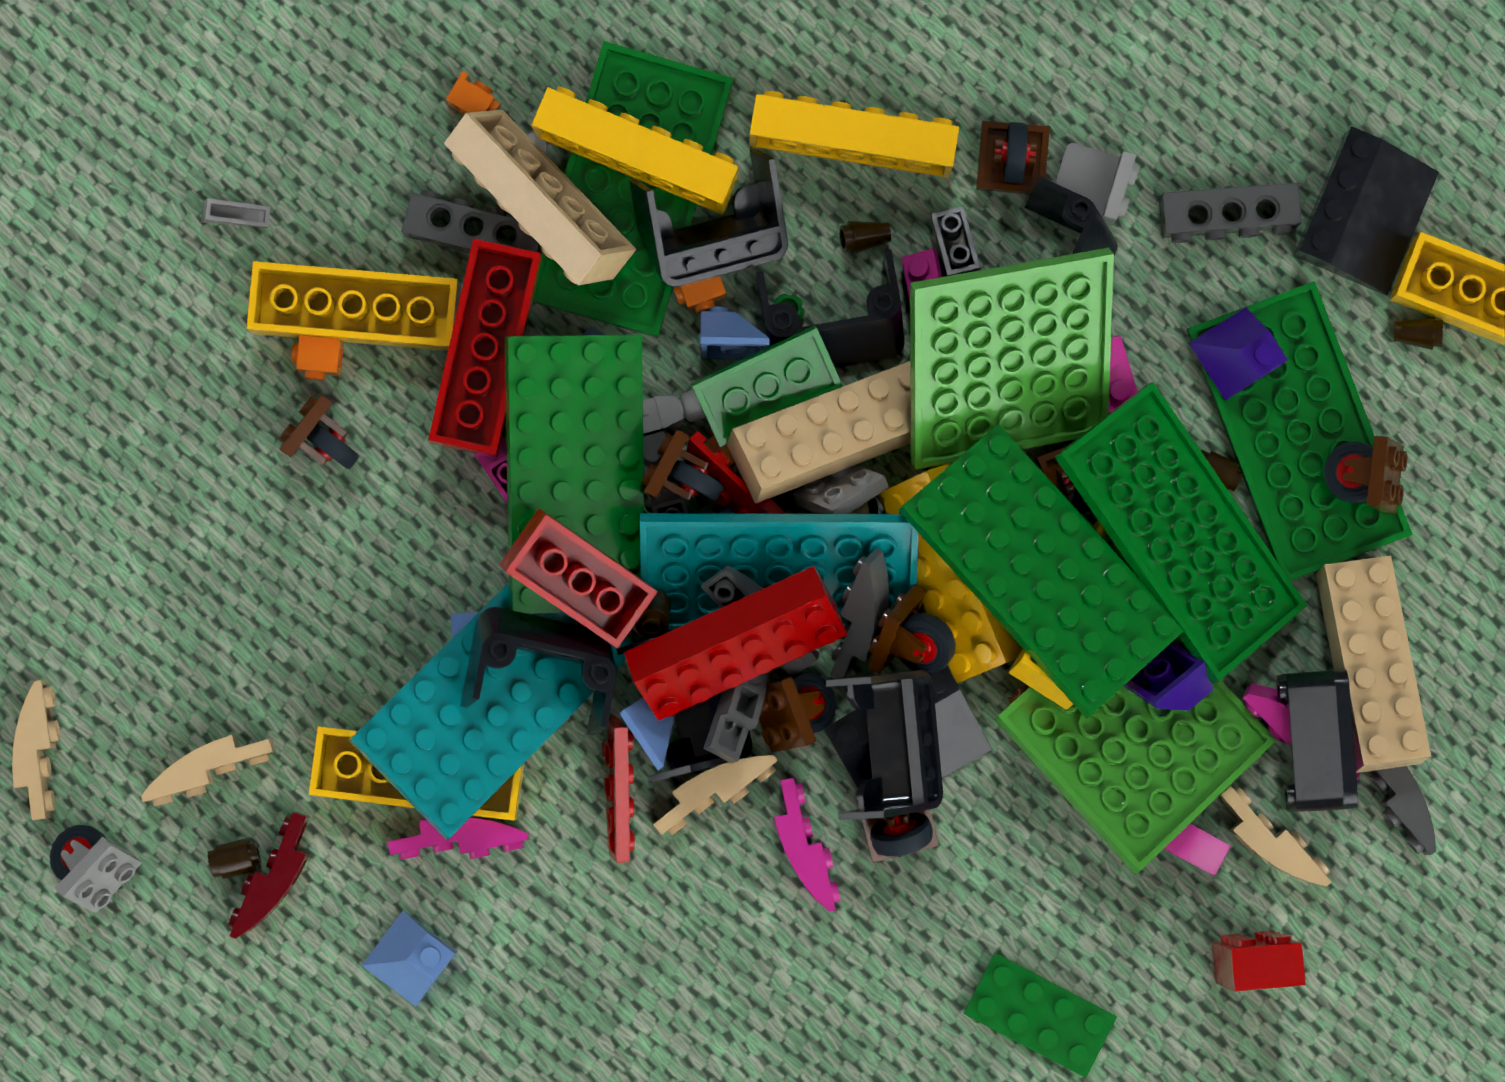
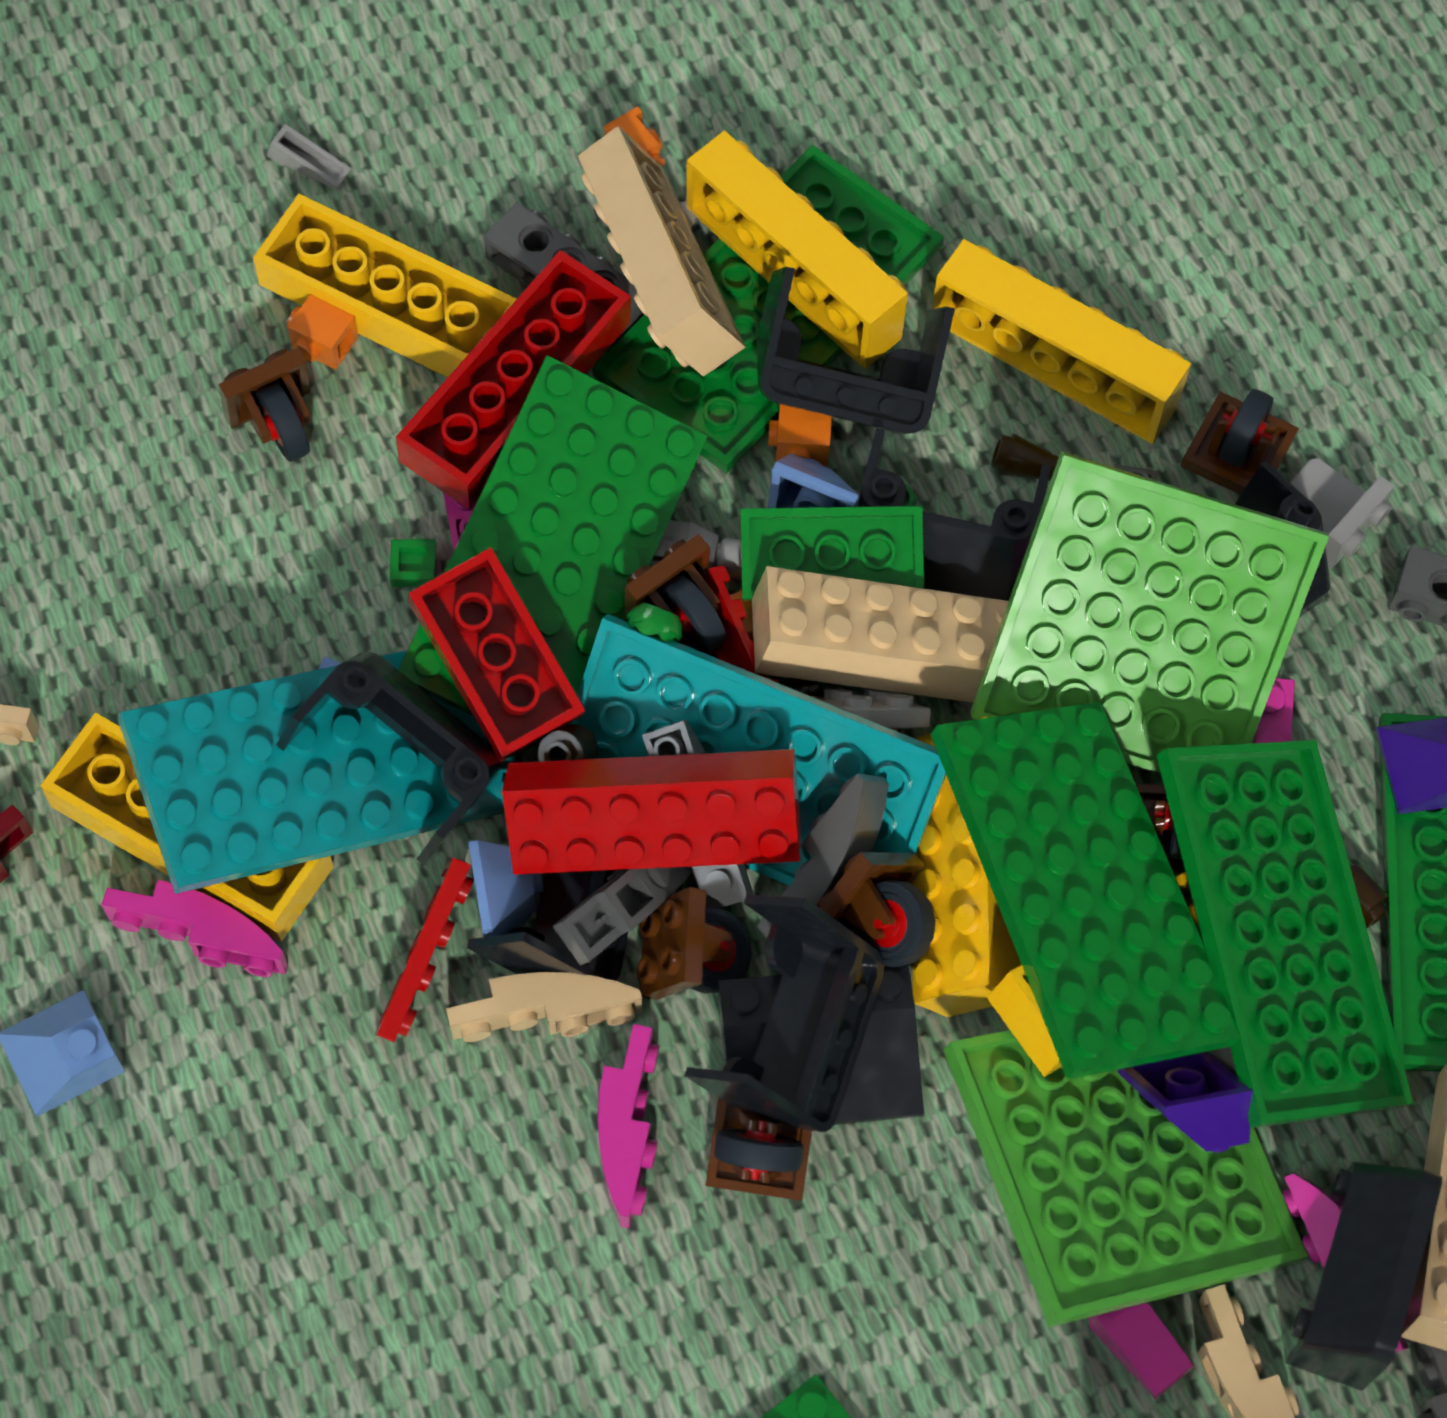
camera: 25 degrees right, 20 degrees down
none -> green plate [389,539,437,587]
none -> green plate [626,602,682,642]

